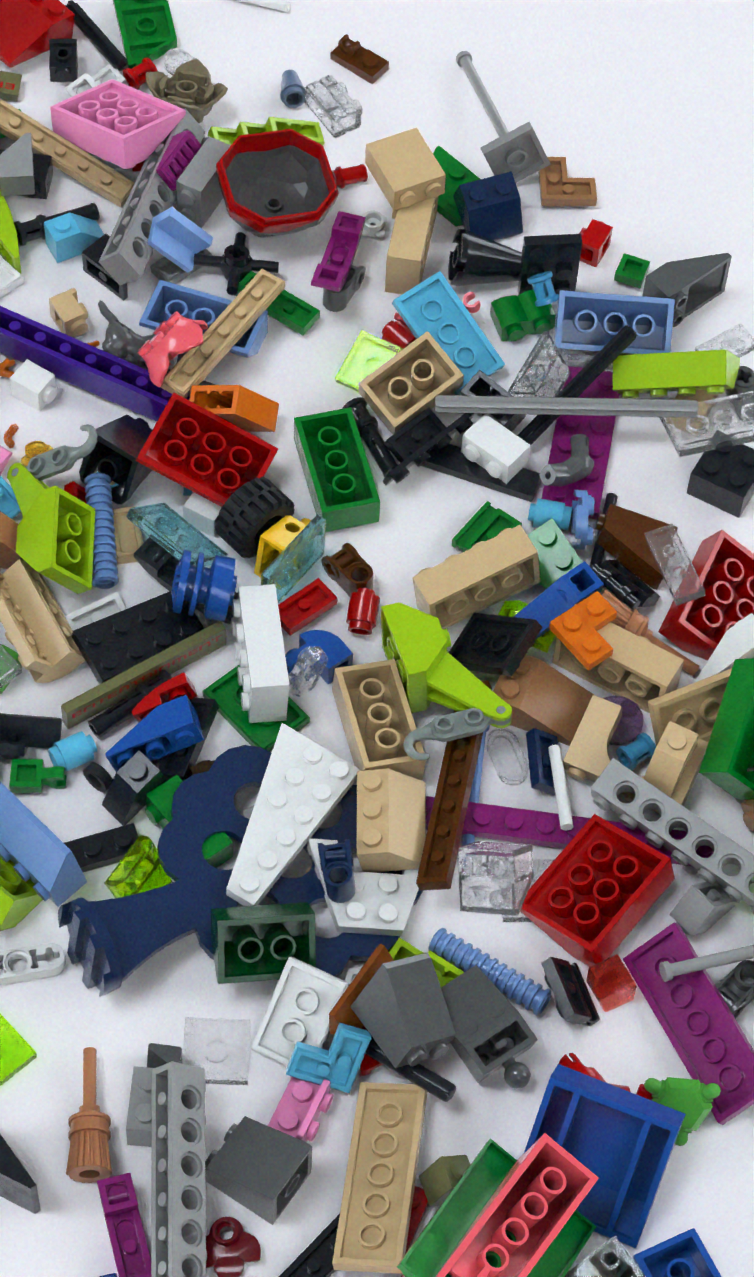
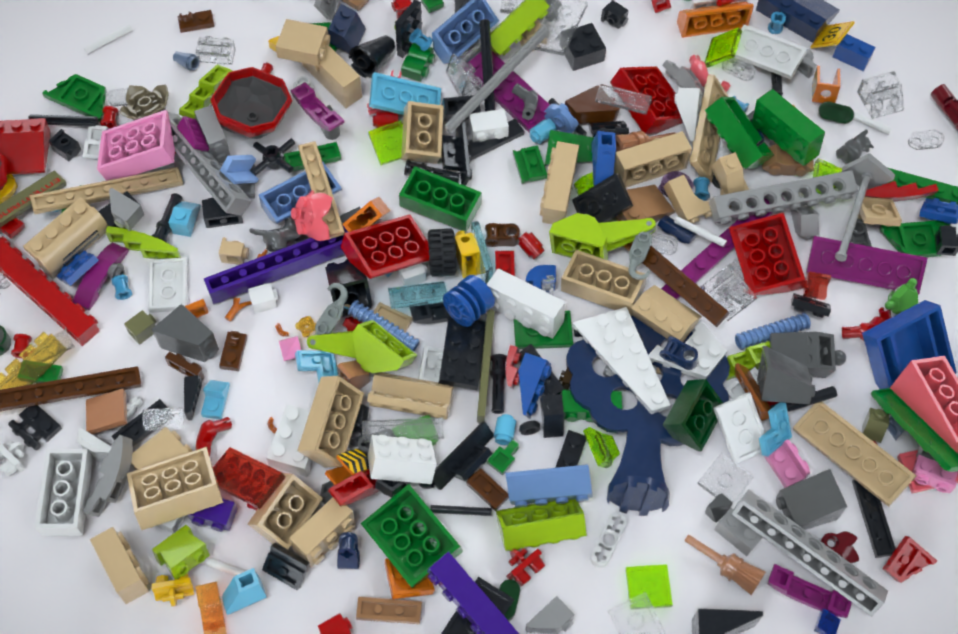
camera: 50 degrees left, 5 degrees up
orange plate [549,591,617,671] -> none

